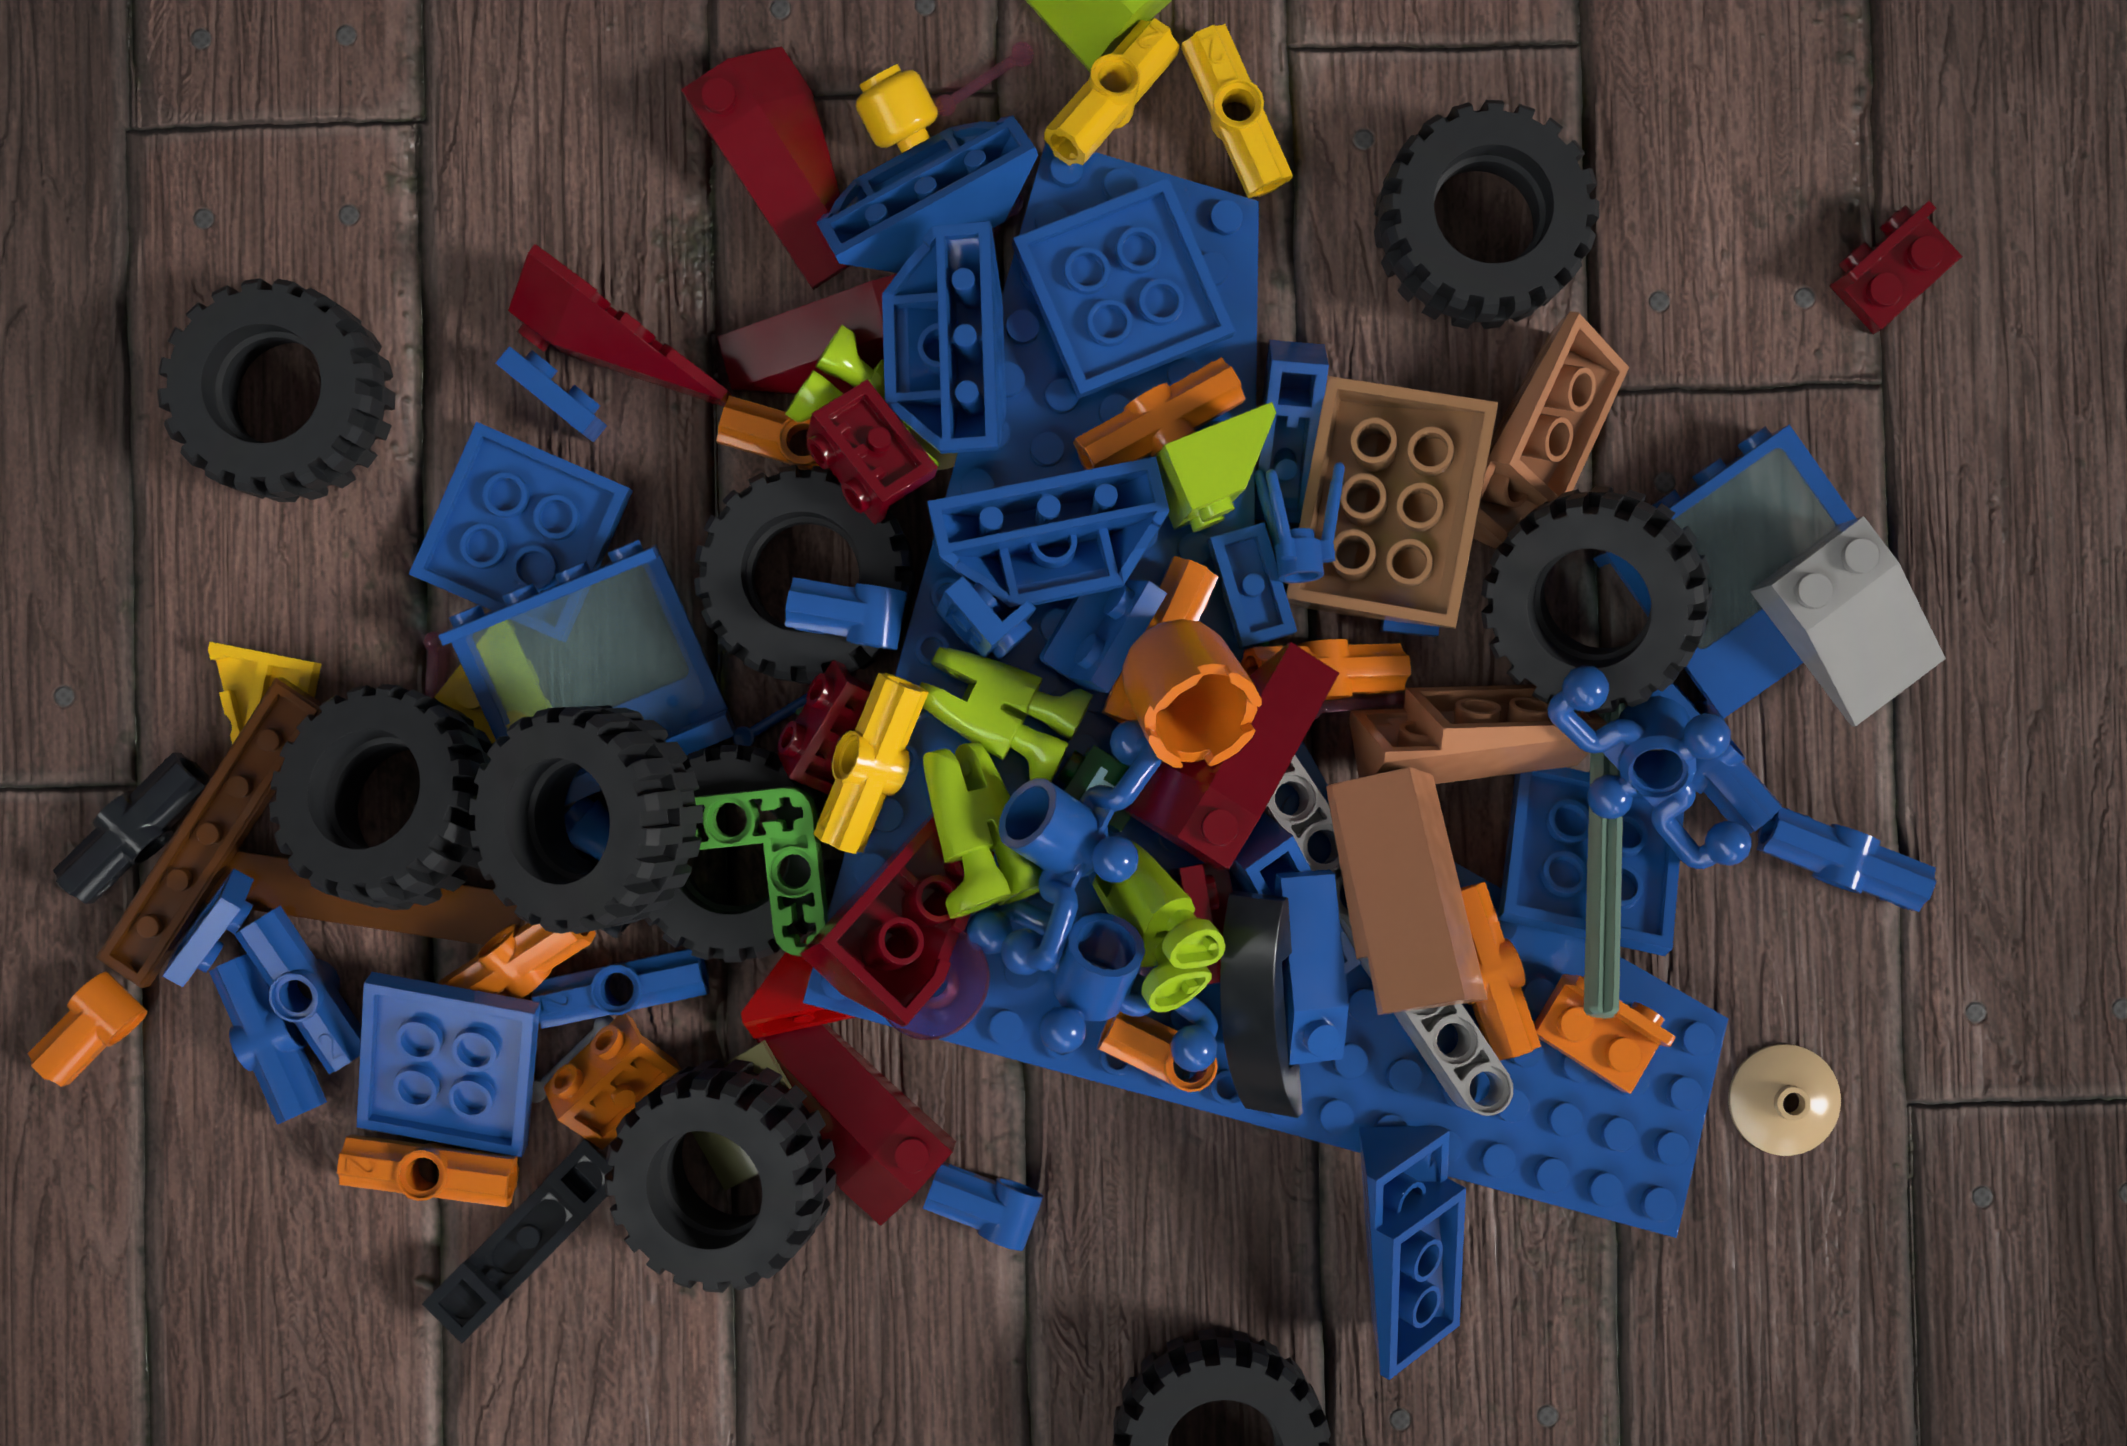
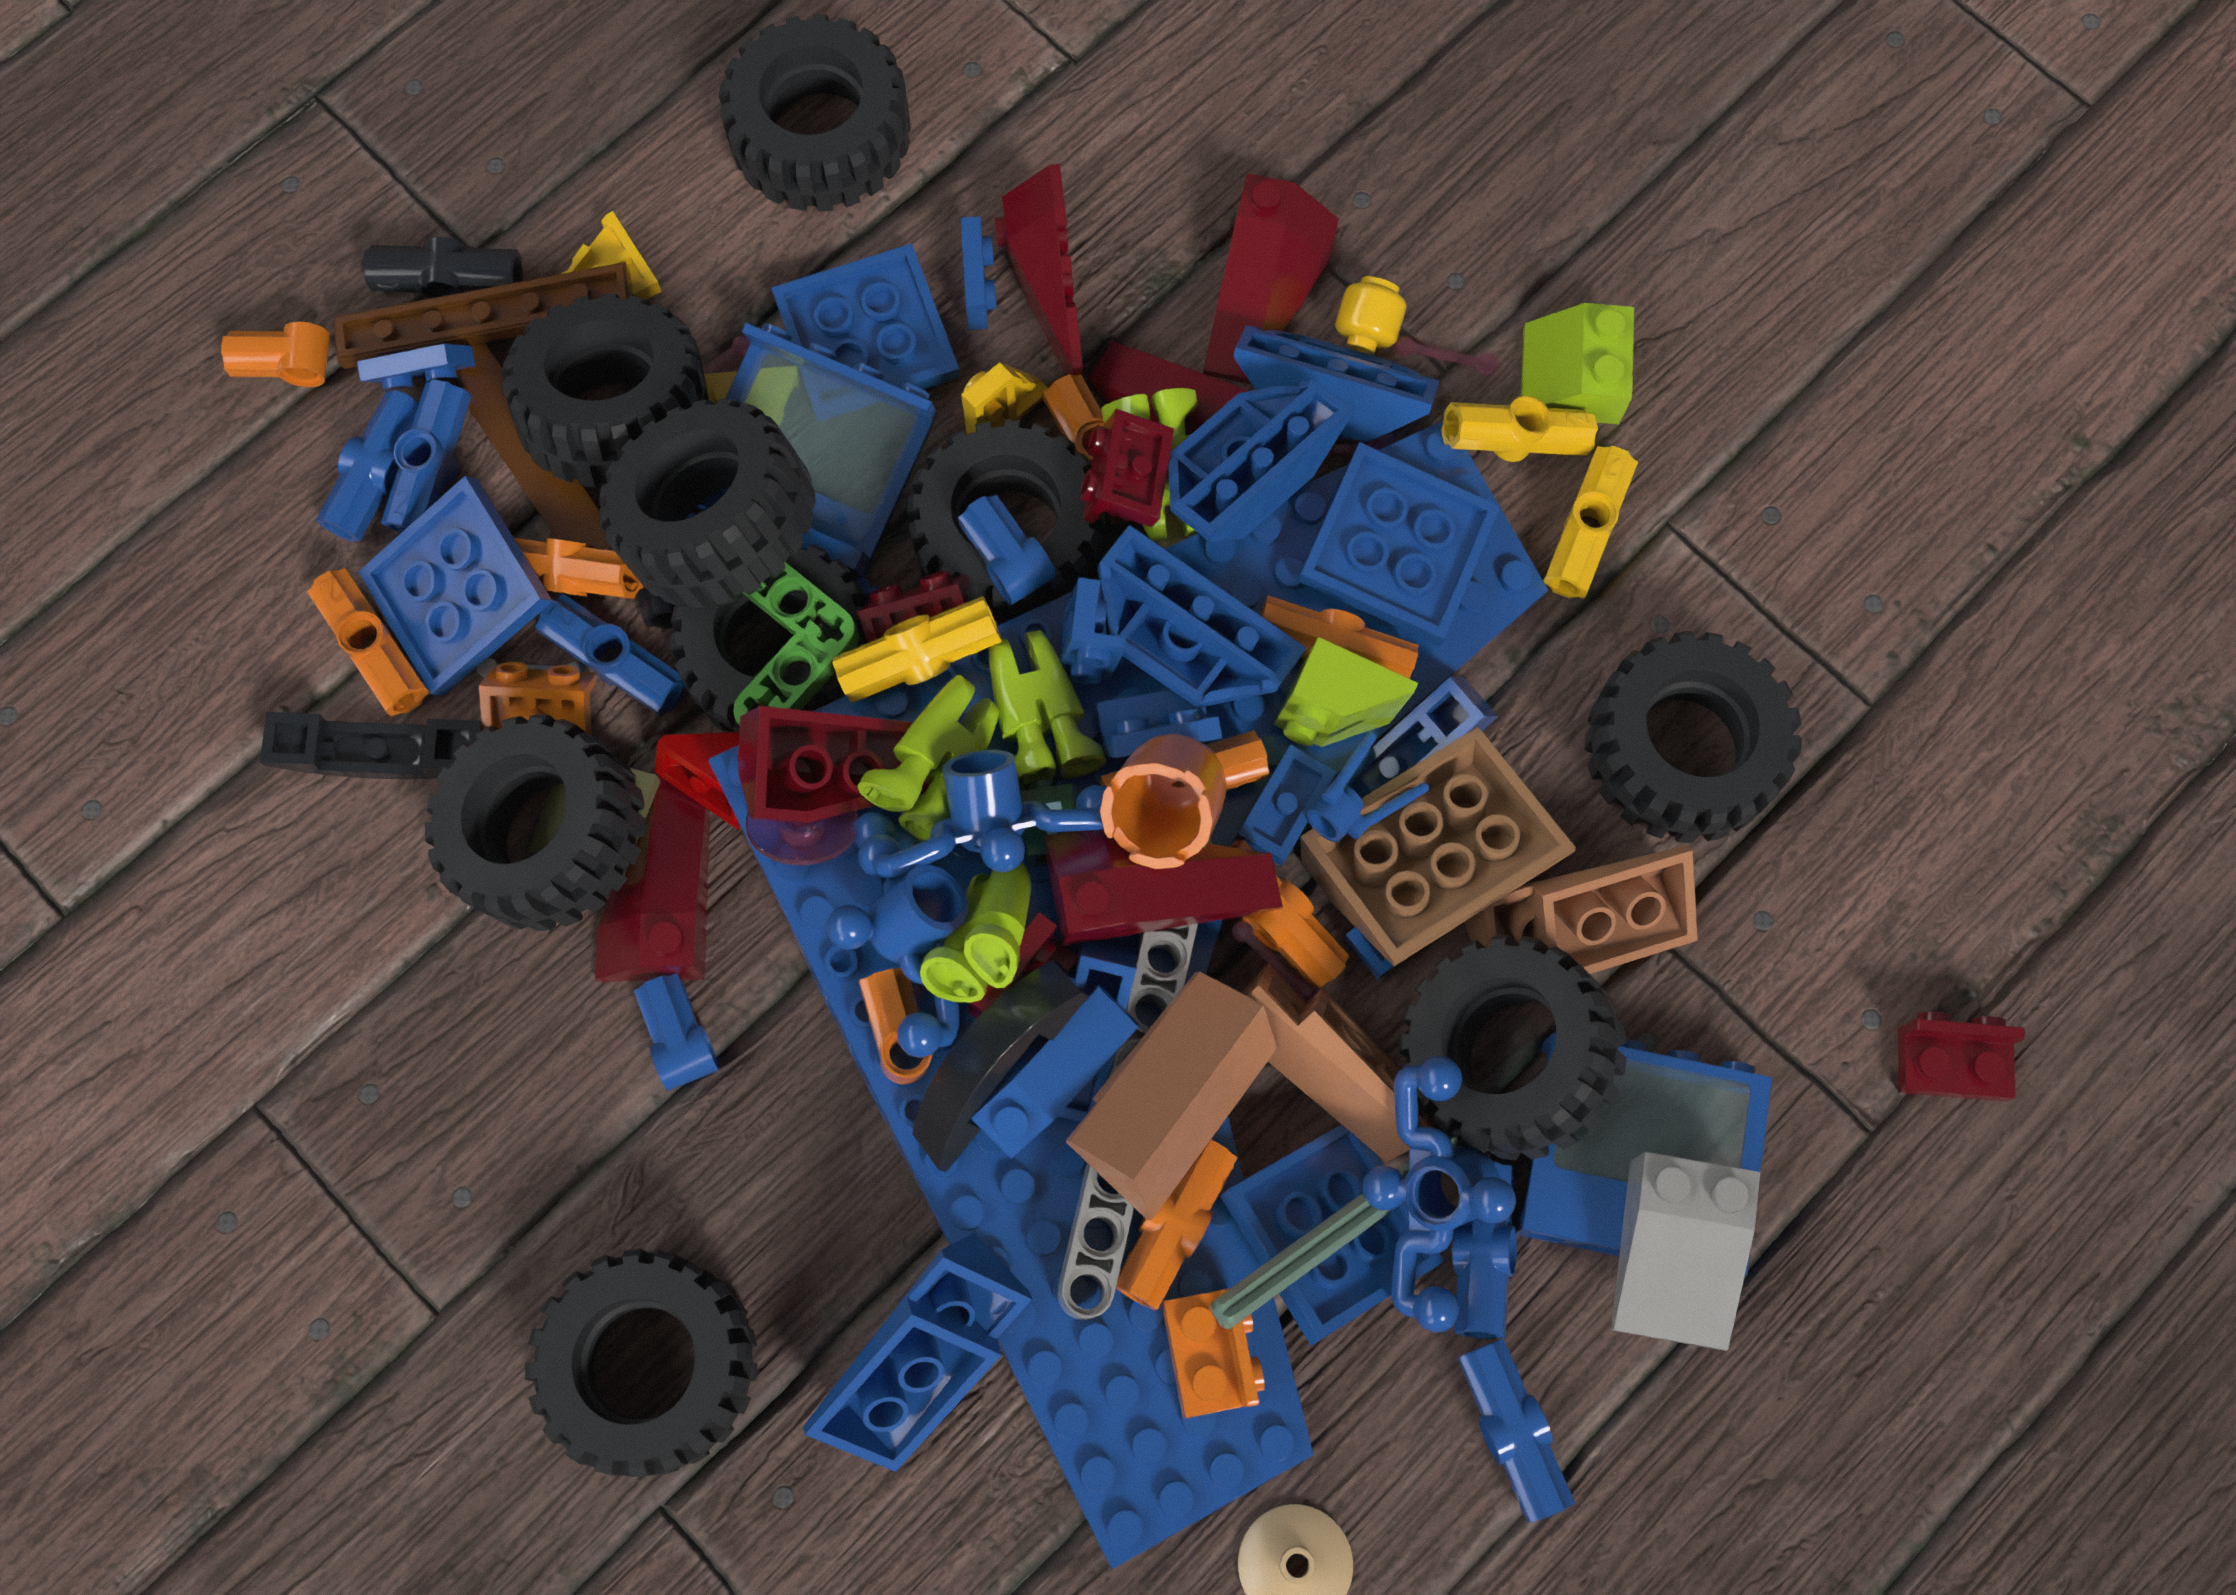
camera: 45 degrees right, 15 degrees down
none -> yellow wing [961,362,1049,435]

